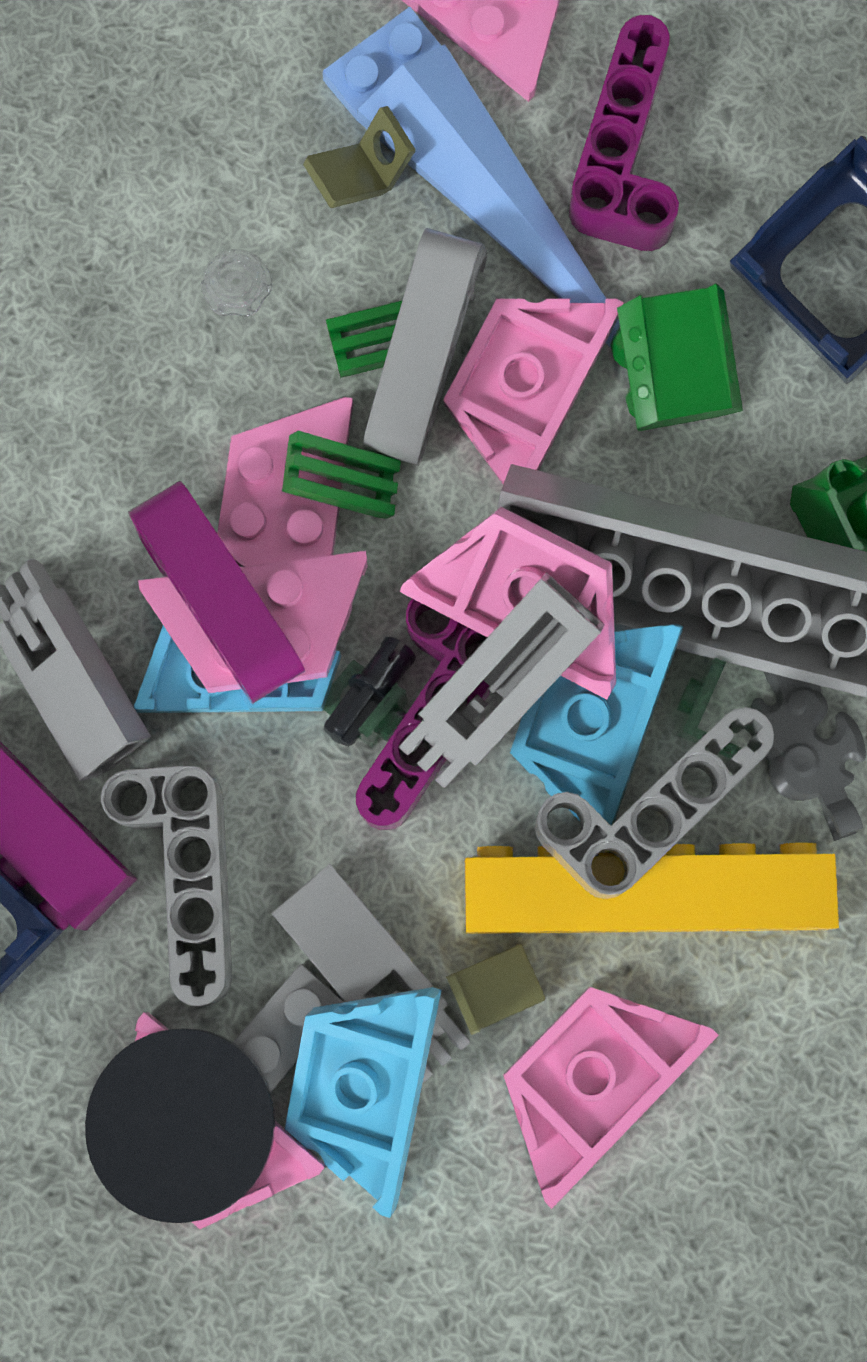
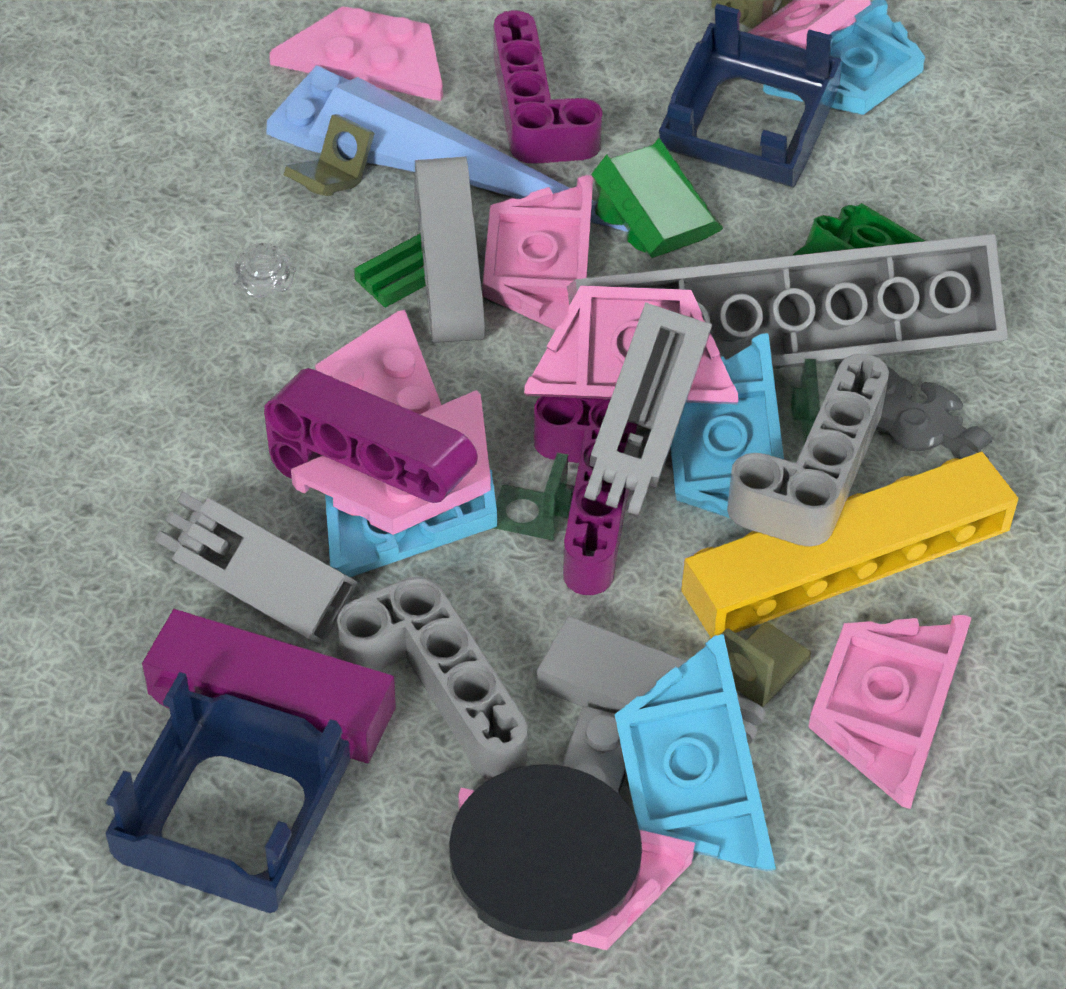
camera: 30 degrees left, 30 degrees down
green tile [282,430,401,519] -> none
black axle [324,637,416,747] -> none

